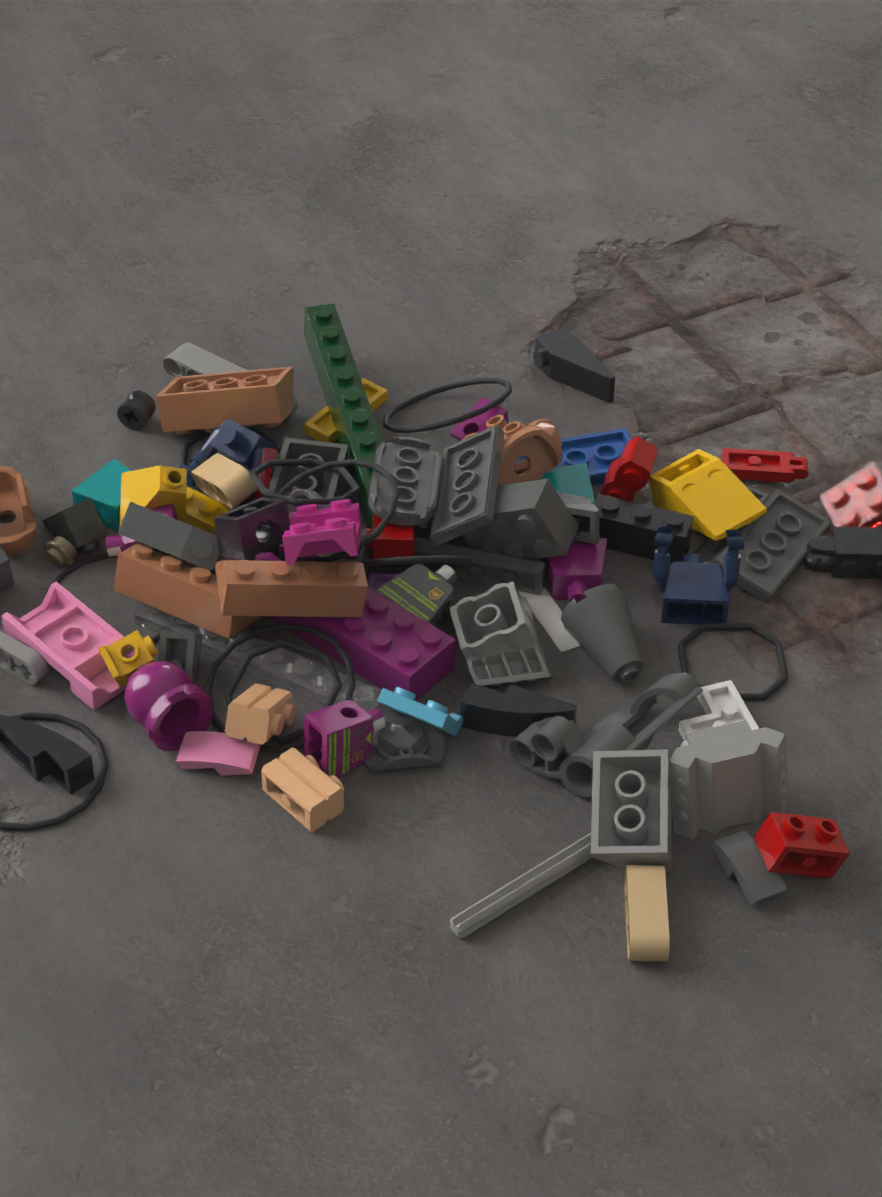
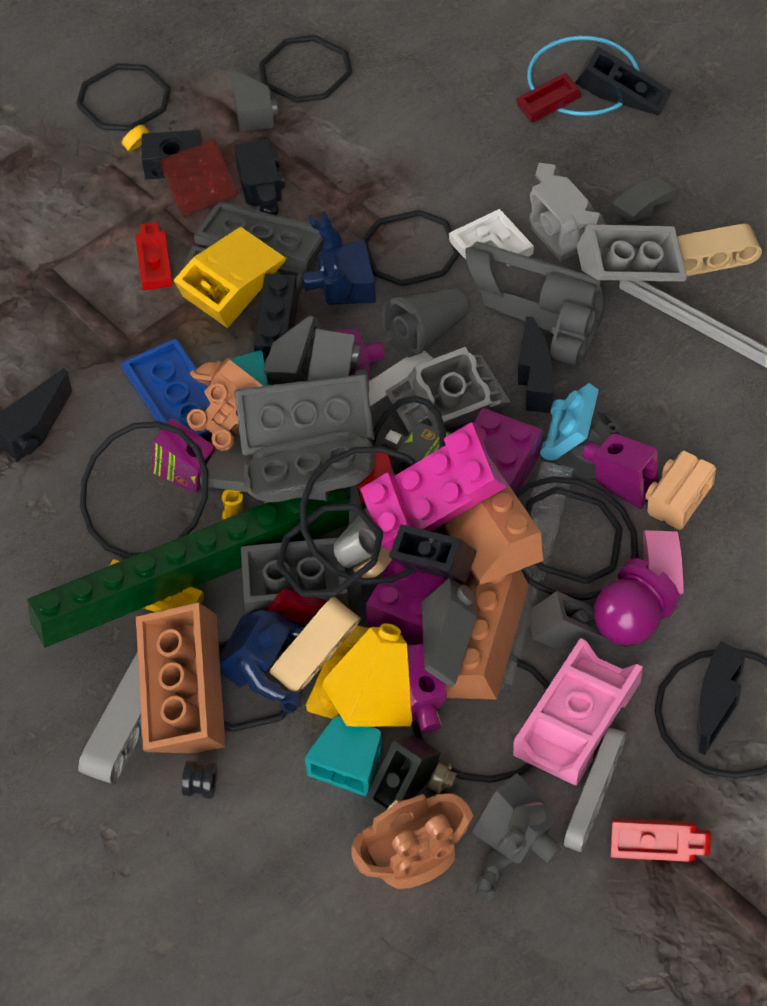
camera: 100 degrees left, 10 degrees up
yellow brick [98,630,159,688] -> none
light nougat brick [225,683,296,745] -> none
red brick [600,436,658,502] -> none
red brick [754,812,850,878] -> none

